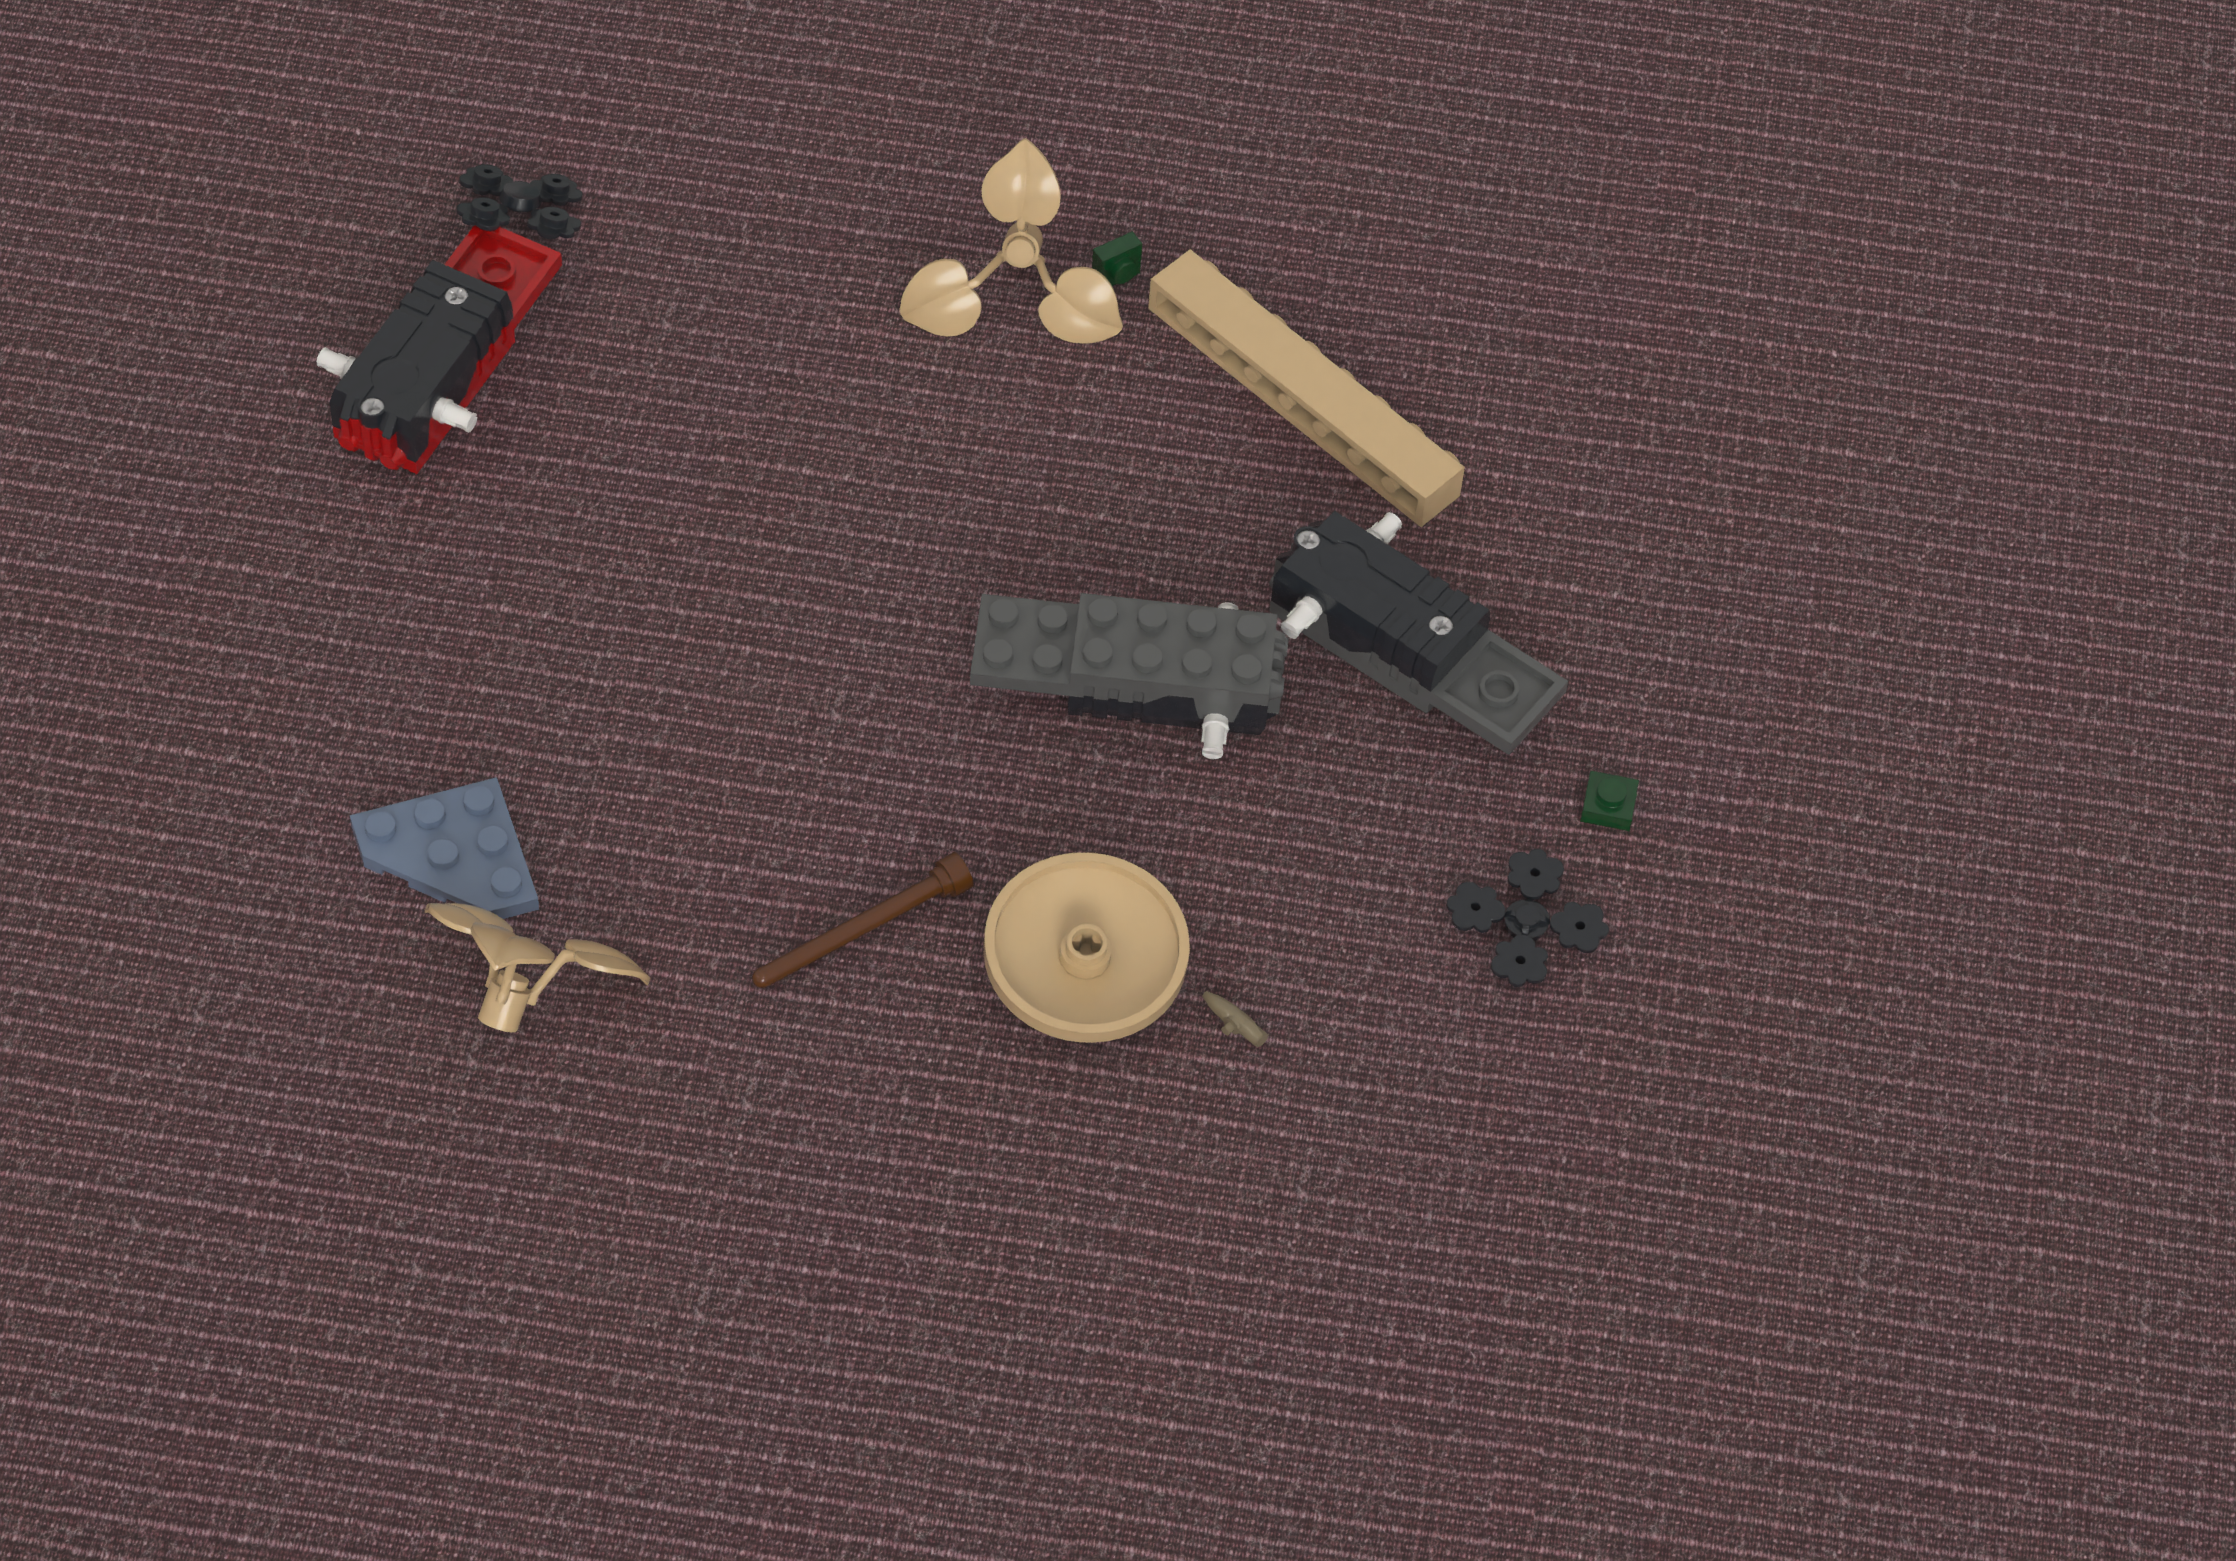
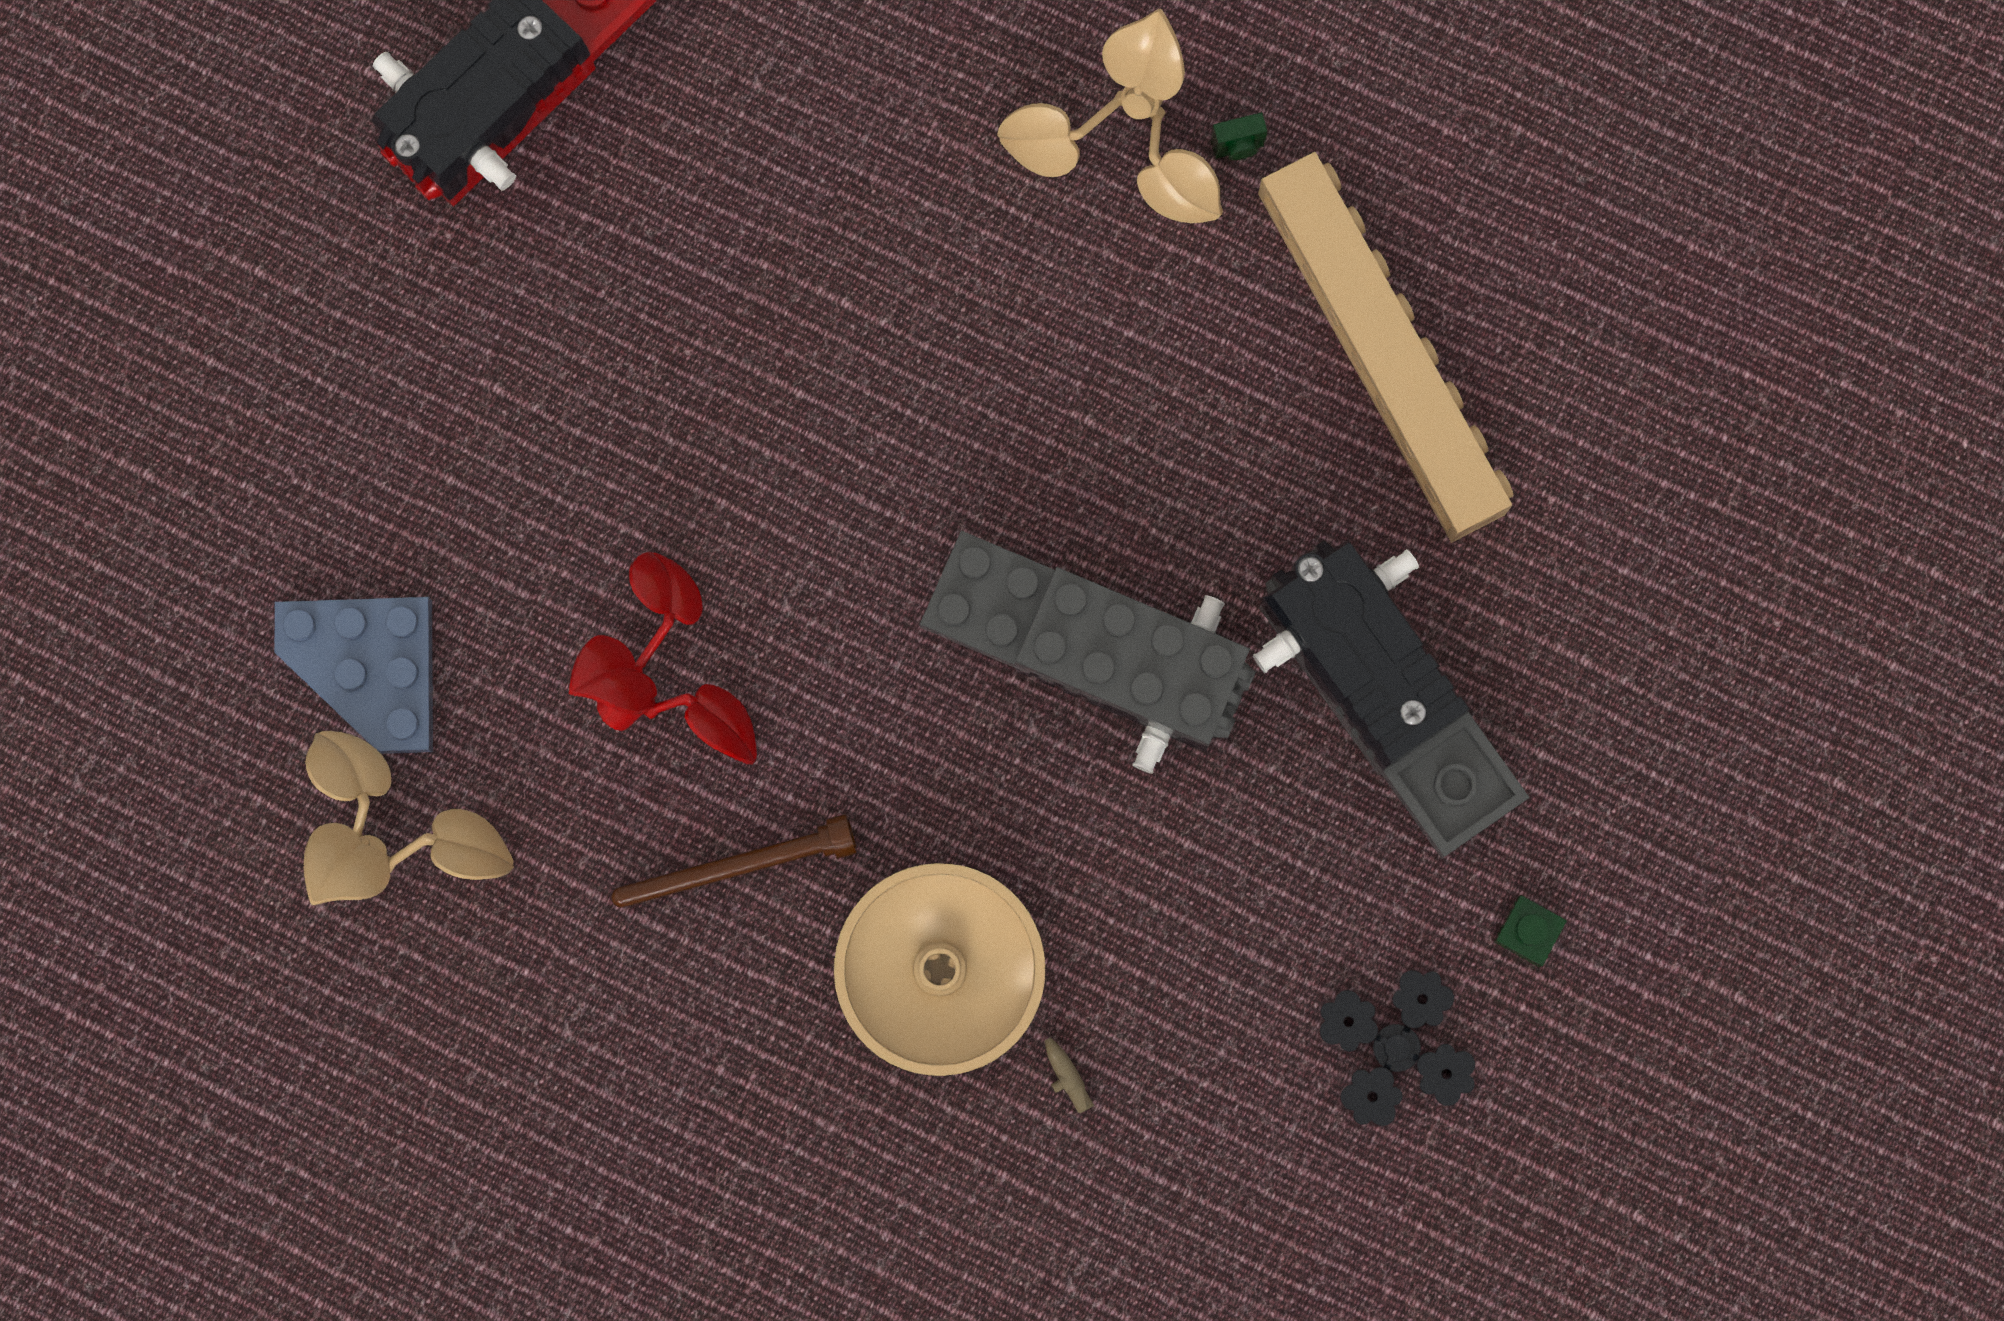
camera: 25 degrees right, 25 degrees up
none -> red plant [569,551,757,765]

